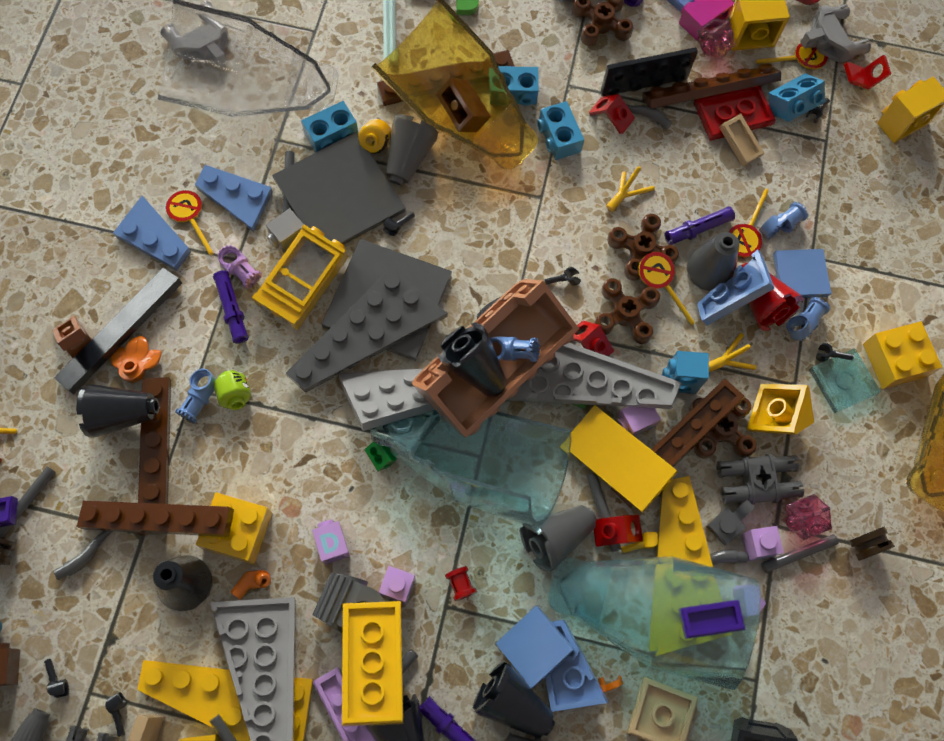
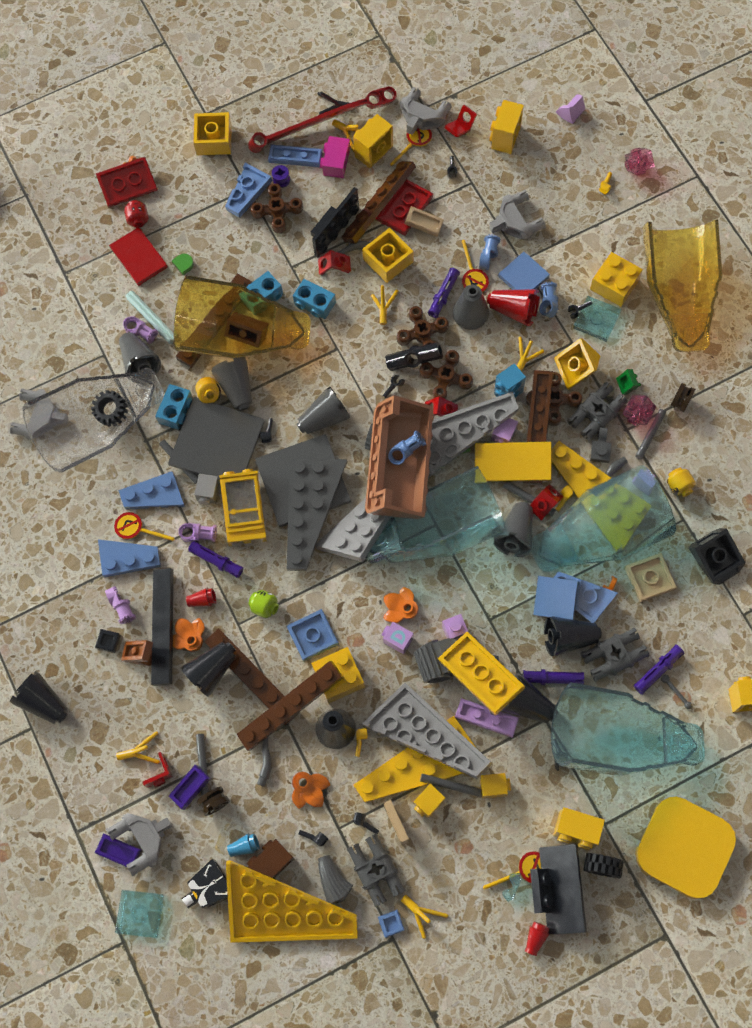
camera: 30 degrees left, 0 degrees up
medium blue connector [175,368,216,423] -> none
orange arm [230,570,271,600] -> none
green piece [364,438,397,472] -> none
black cone [438,323,507,396] -> none
red bush [445,566,477,602] -> none
piece [639,252,695,325] -> none
dark purple tile [679,600,746,639] -> none
clear pink brick [697,18,736,58] -> none
medium blue wing [697,249,775,326] -> none
lavender brick [741,526,784,561] -> none
dark azure brick [769,73,825,122] -> none
none -> black tyre [91,390,128,427]
none -> black tile [95,629,120,653]
none -> lavender connector [105,586,136,624]
none -> dark grey cone [119,332,161,382]
none -> lavender connector [123,316,158,344]
none -> red cone [186,587,216,607]
none -> medium blue tile [286,609,339,662]
none -> orange plate [292,772,330,809]
none -> dark grey cone [297,387,350,434]
none -> yellow hand [355,728,368,757]
none -> yellow brick [362,228,414,283]
none -> orange plate [383,587,419,623]
none -> black piece [385,342,443,371]
none -> light grey connector [489,190,546,239]
none -> green tile [616,369,641,395]
none -> yellow head [667,467,696,497]

